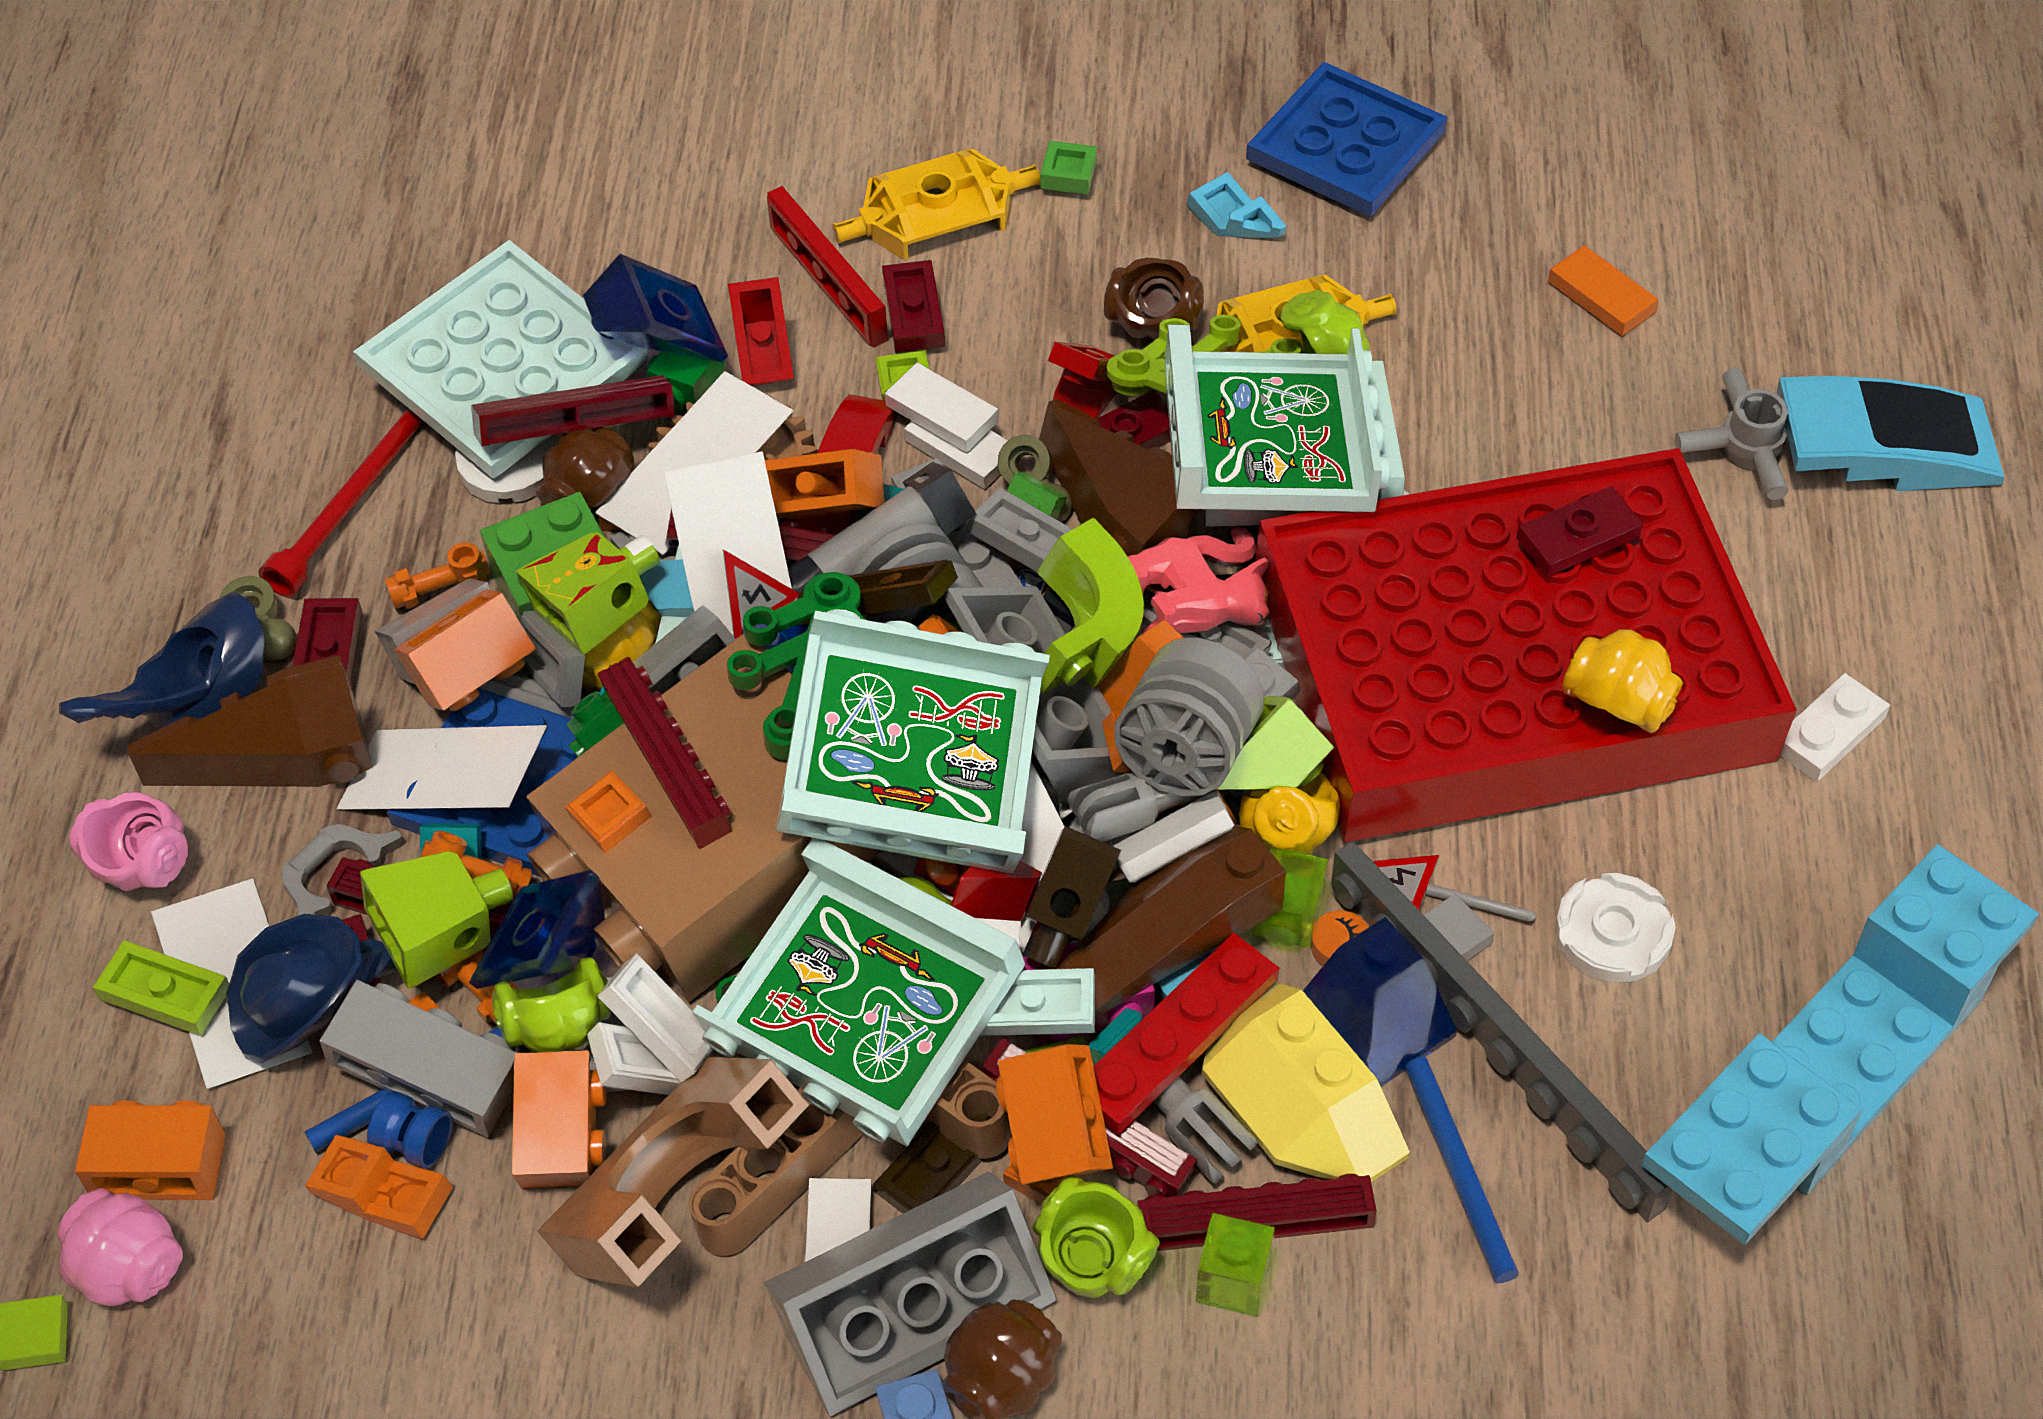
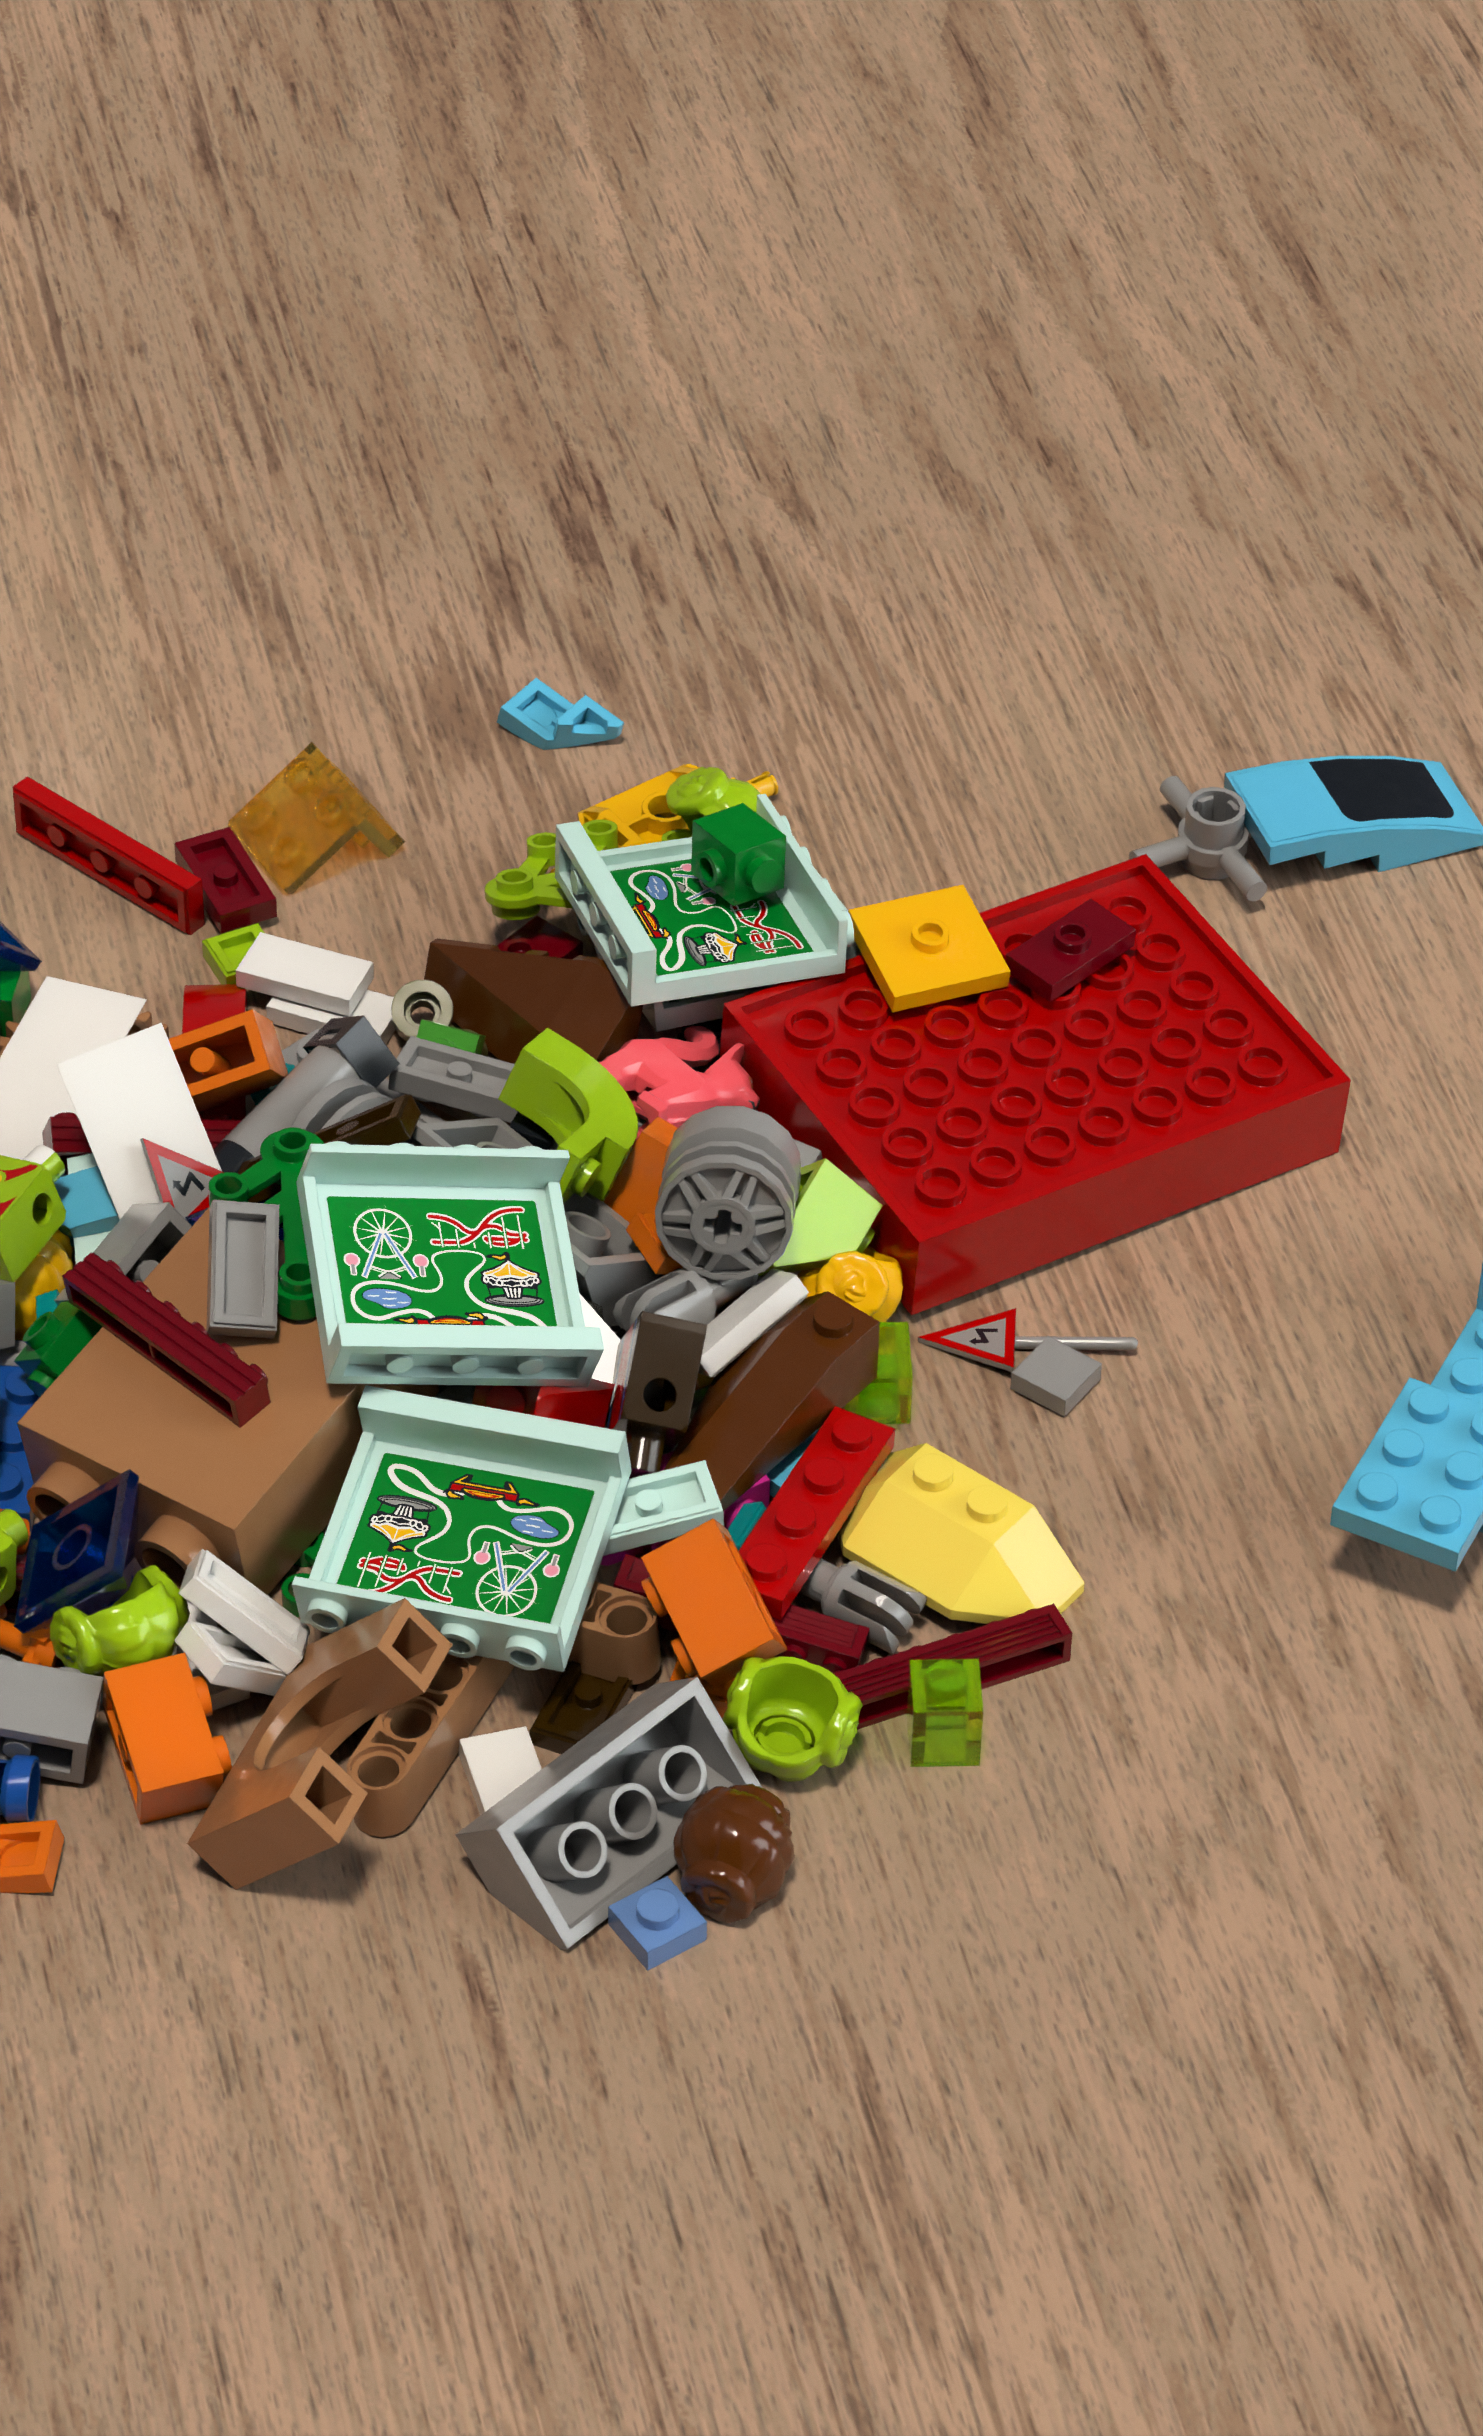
camera: 20 degrees left, 10 degrees down
orange tile [565,770,652,853] -> none
red slope [728,277,794,386] -> none
yellow plate [832,148,1040,260] -> none
bright green plate [1040,141,1097,195] -> none
red slope [1047,341,1118,418] -> none
reddish brown hair [1104,257,1204,340] -> none
blue plate [1246,62,1447,217] -> none
clear blue slope [1303,917,1457,1087] -> none
orange tile [1311,910,1371,971] -> none
dark grey plate [1331,841,1672,1223] -> none
blue bar [1405,1057,1519,1283] -> none
orange tile [1548,245,1659,336] -> none
white tile [1555,873,1676,983] -> none
yellow hair [1562,629,1683,733] -> none
white plate [1780,673,1890,782] -> none
none -> light grey tile [206,1200,279,1339]
none -> clear yellow bracket [228,742,406,894]
none -> green brick [691,803,786,906]
none -> yellow plate [848,885,1011,1012]

